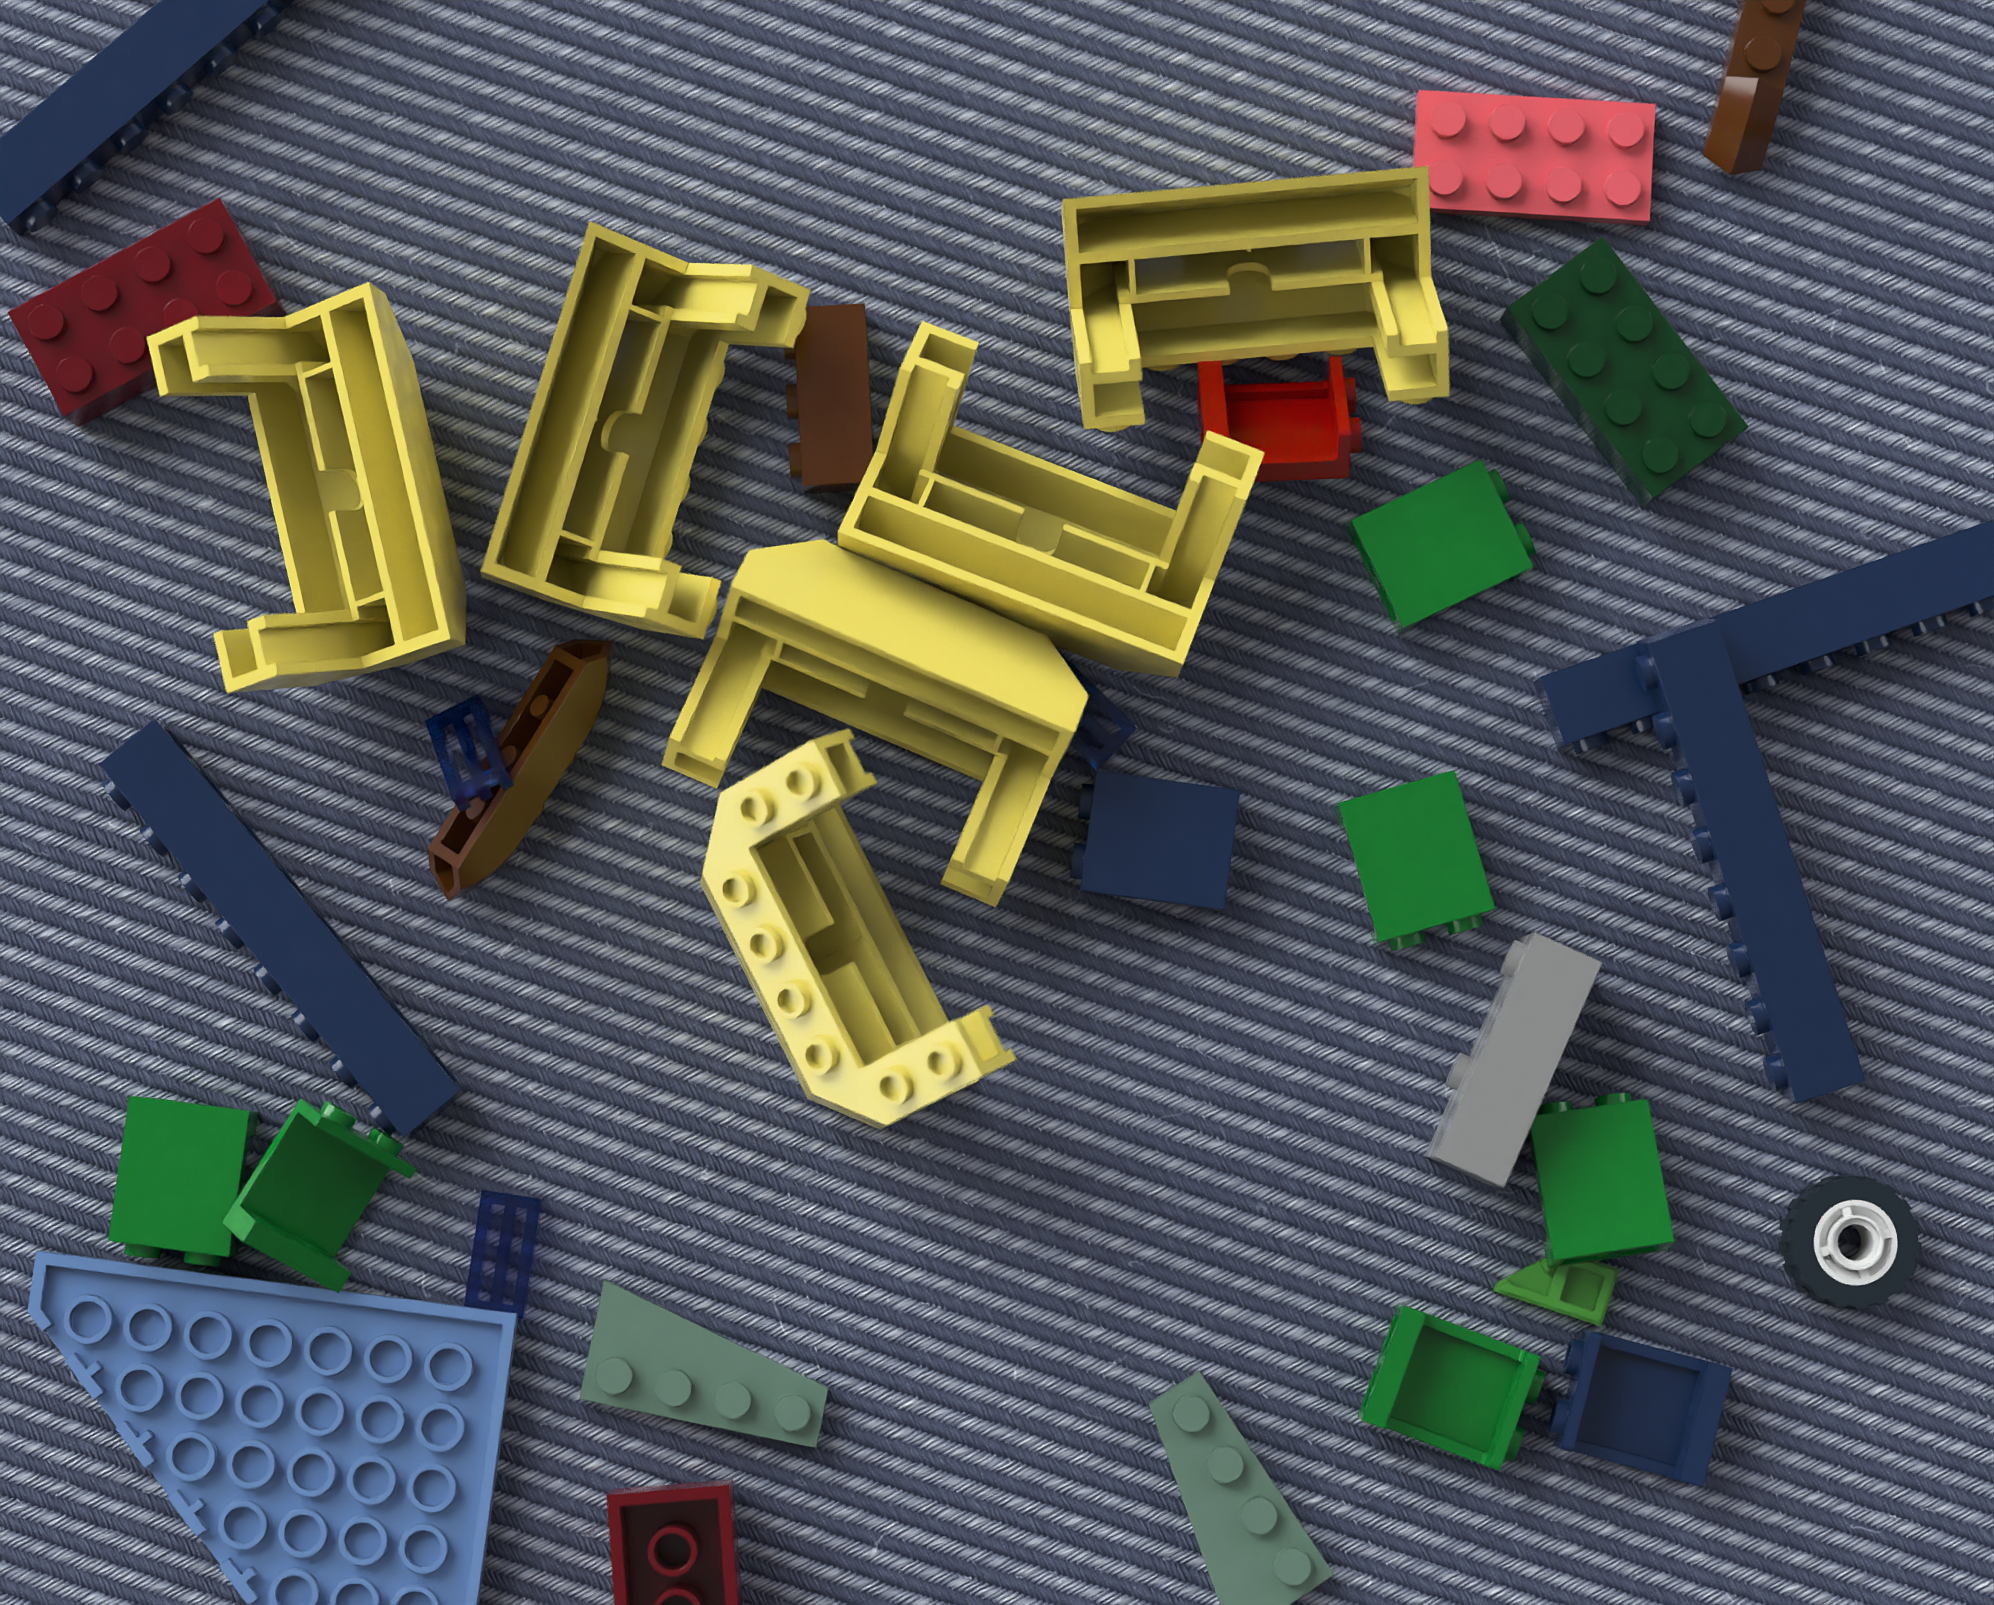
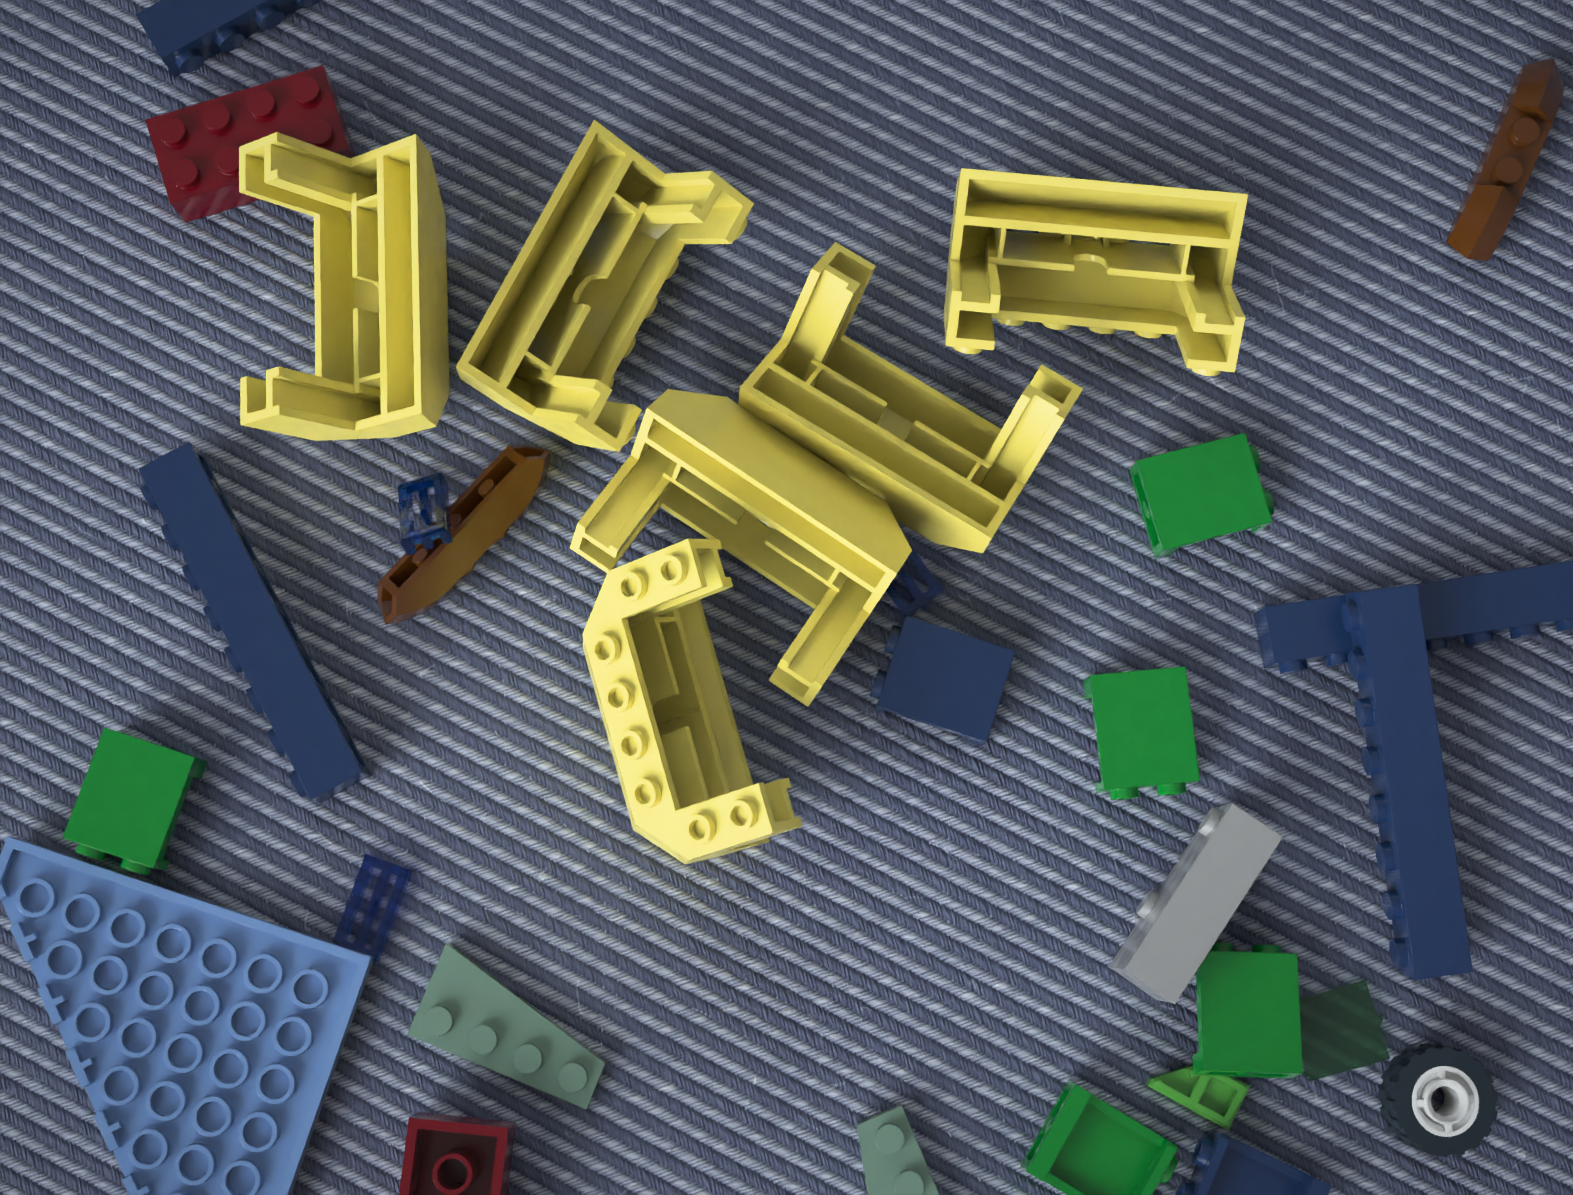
camera: 10 degrees right, 5 degrees down
green panel [222,1098,417,1293] -> none
reddish brown brick [783,303,874,494] -> none
red panel [1197,356,1361,482] -> none
coral plate [1413,90,1656,226] -> none
dark green brick [1499,236,1749,508] -> none
none -> clear green piece [1299,980,1390,1082]

